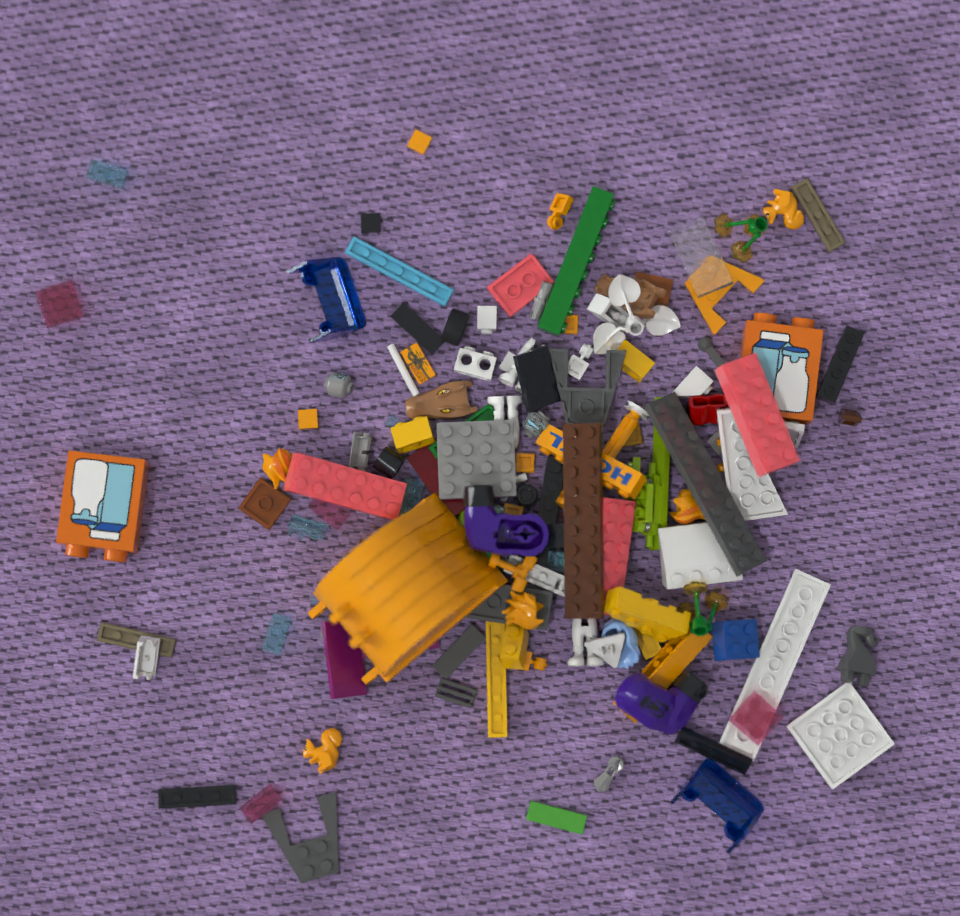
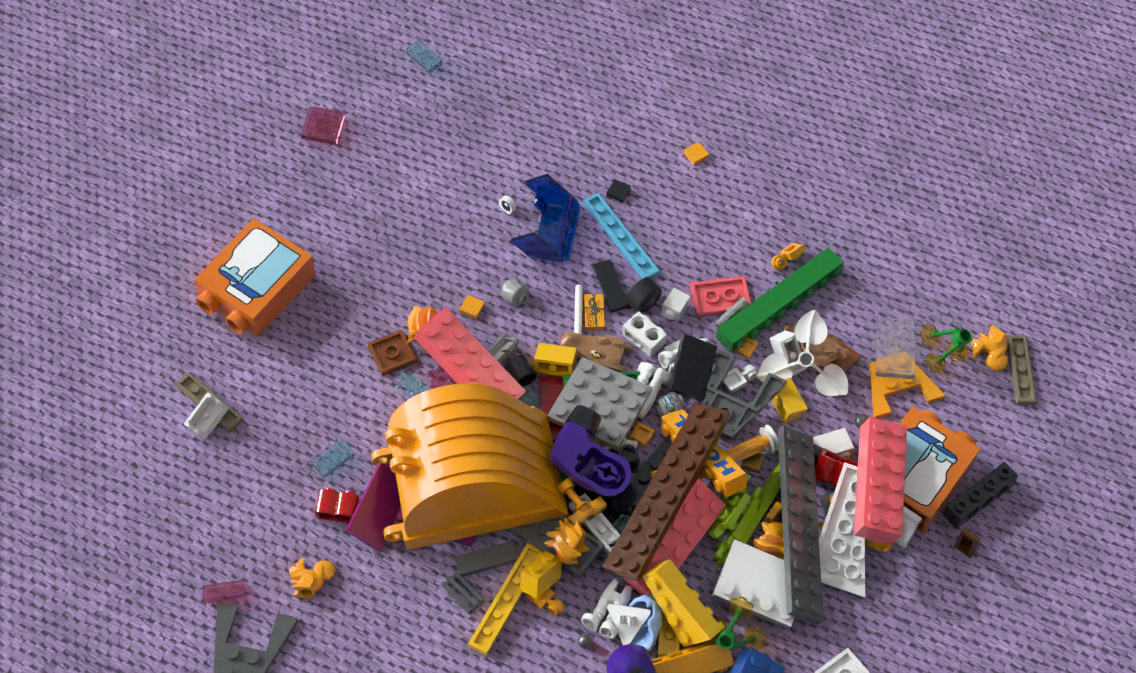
camera: 25 degrees right, 25 degrees down
black tile [158,785,237,809] -> none
none -> red brick [315,488,360,523]
none -> white tile [499,195,516,215]
none -> piece [578,634,607,657]
none -> light orange tile [765,502,782,524]

